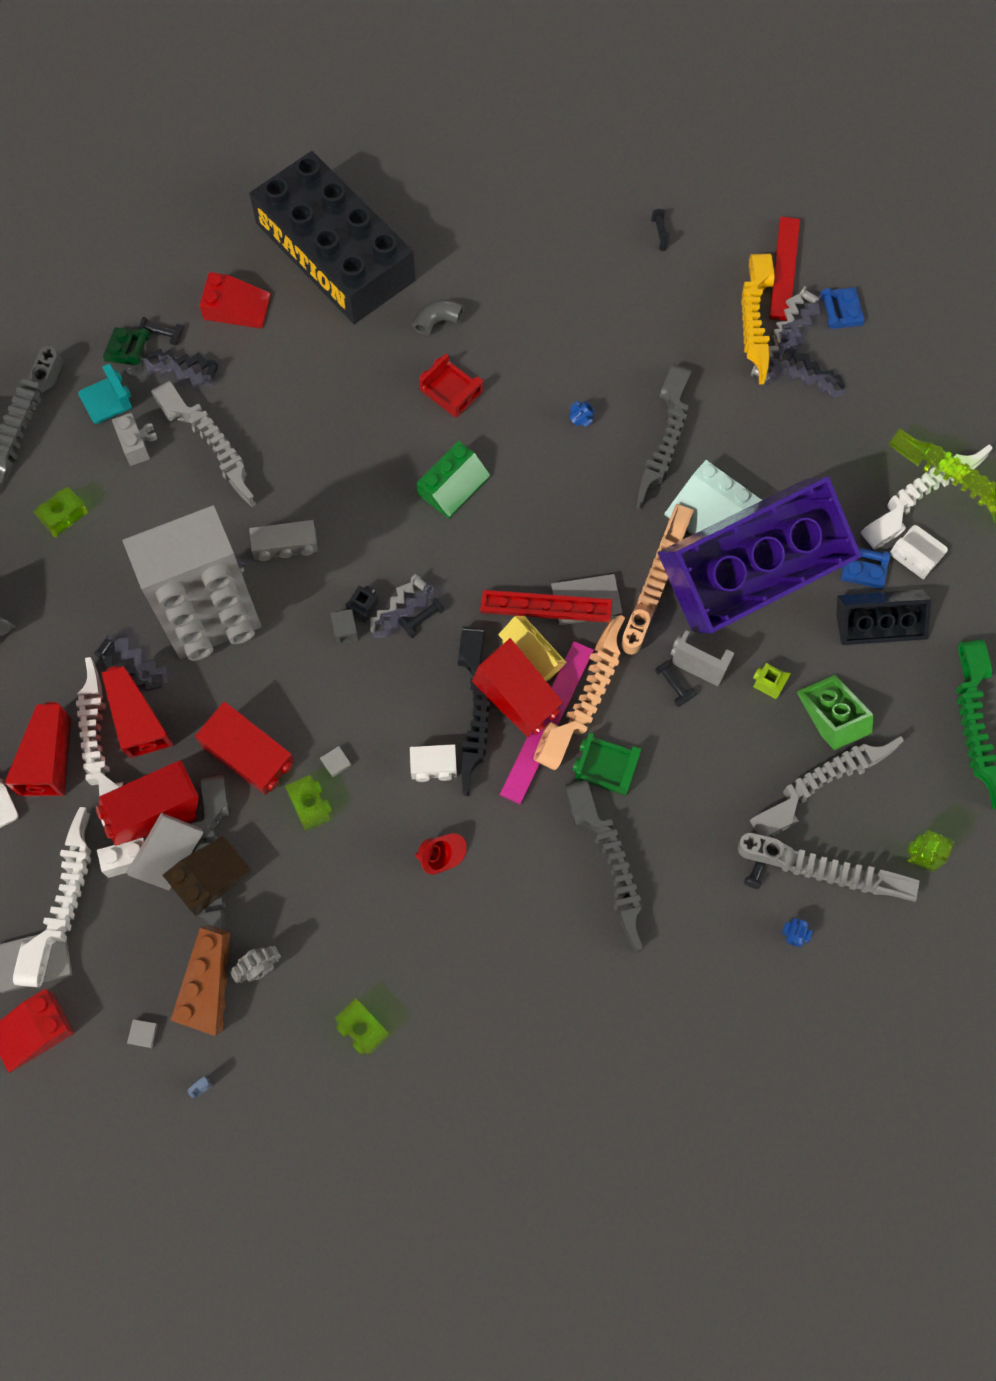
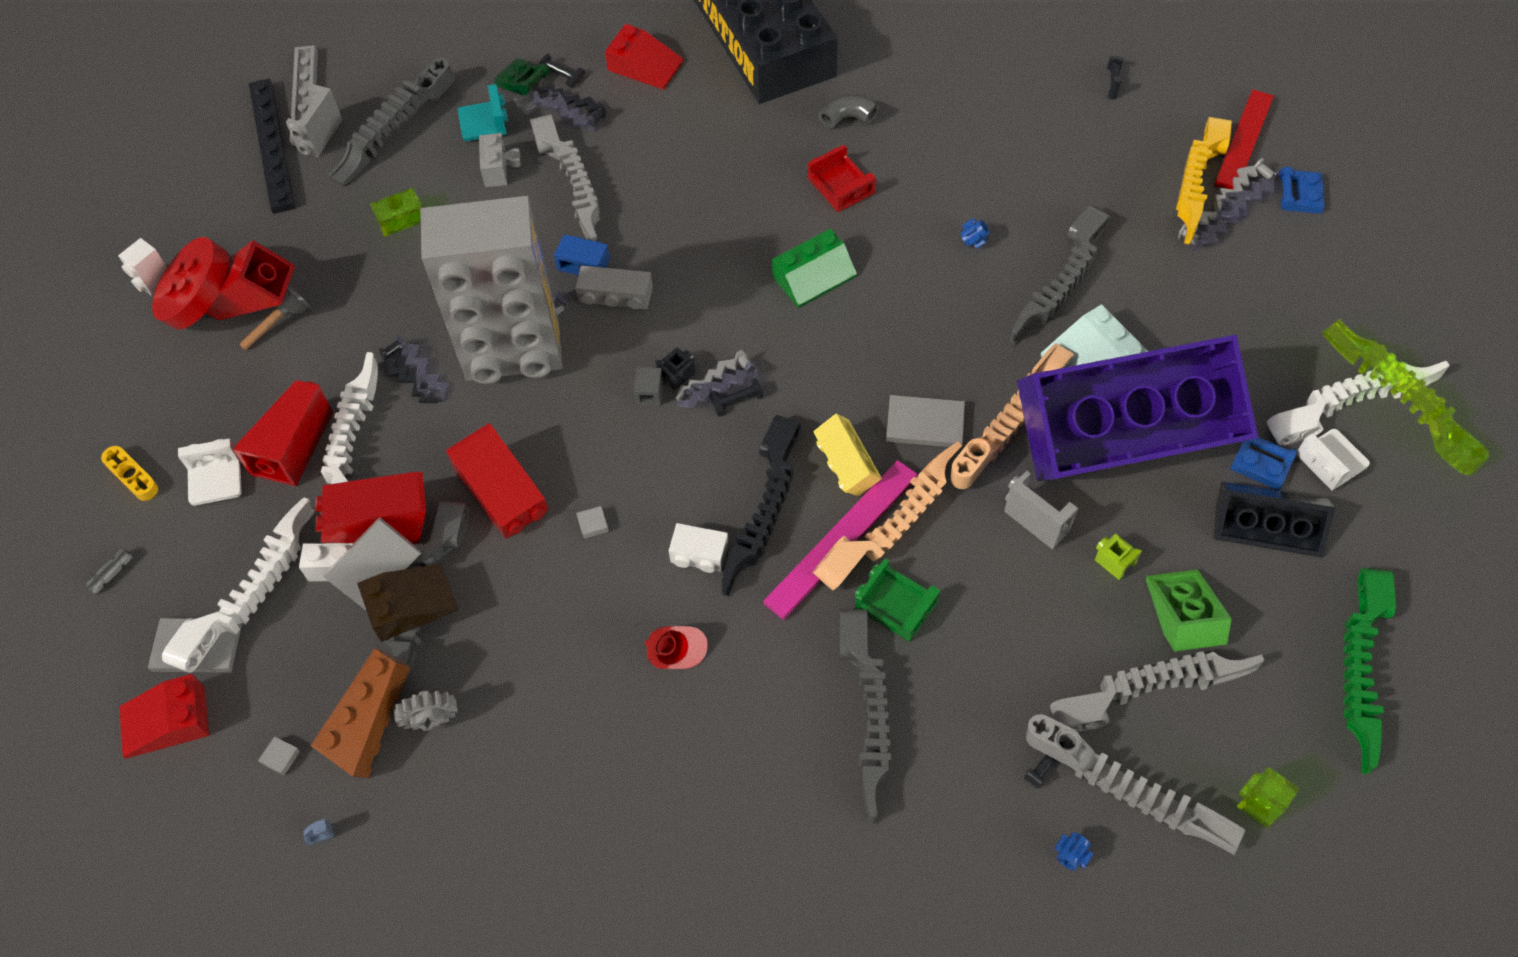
camera: 20 degrees right, 10 degrees down
red slope [102,666,174,759] -> none
clear neon green brick [285,775,332,831] -> none
clear neon green brick [334,998,390,1056] -> none
red slope [472,638,563,738] -> none
red plate [480,590,613,623] -> none
black piece [655,660,697,707] -> none
piece [778,347,845,399] -> none
none -> blue brick [554,235,610,275]

